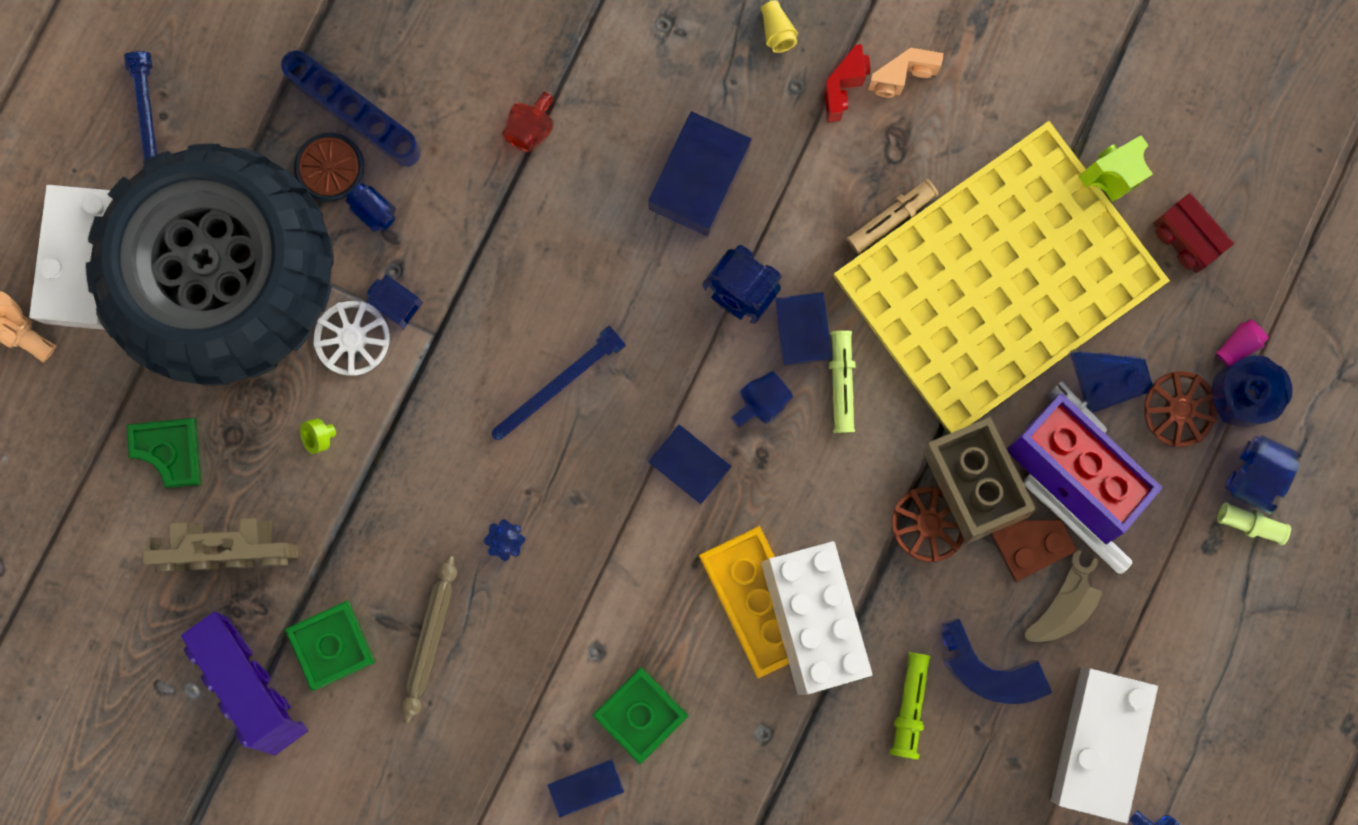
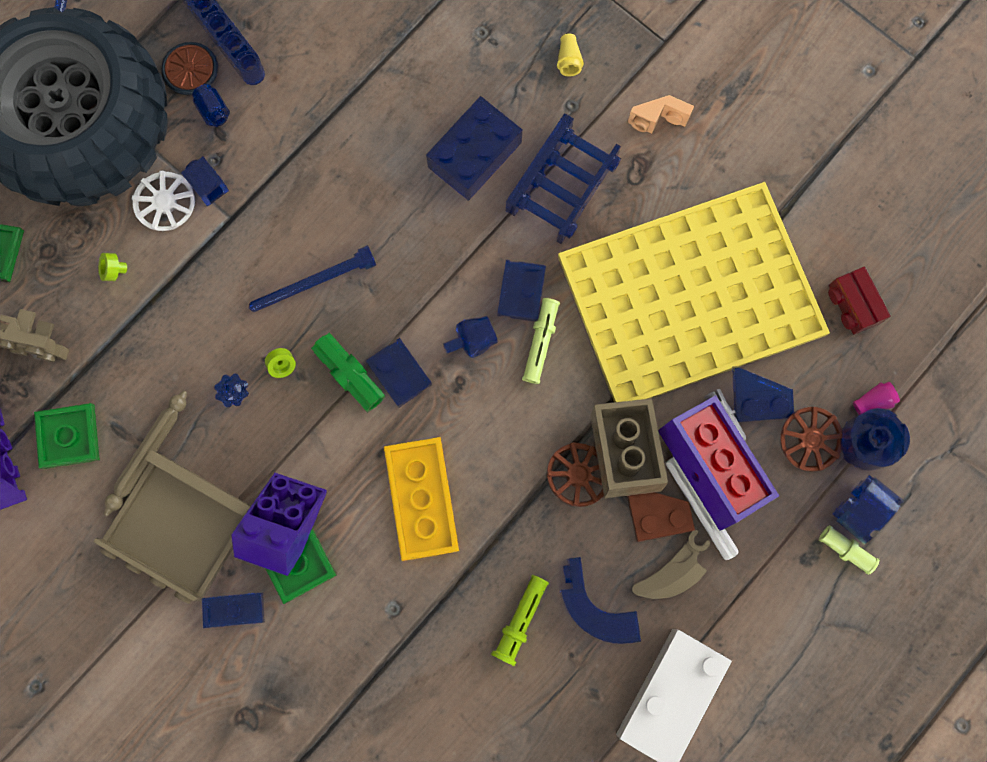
camera: 15 degrees right, 5 degrees down
clear red piece [502,92,554,153] -> none
clear blue brick [702,245,782,324] -> none
white brick [761,541,873,695] -> none
red slope [824,44,871,122] -> none
tan pin [846,178,939,255] -> none
lime brick [1079,135,1153,202] -> none
none -> dark tan panel [94,450,251,604]
none -> dark purple slope [231,473,327,576]
none -> lime tile [265,348,296,378]
none -> green piece [311,333,386,413]
none -> clear blue fence [506,113,621,244]

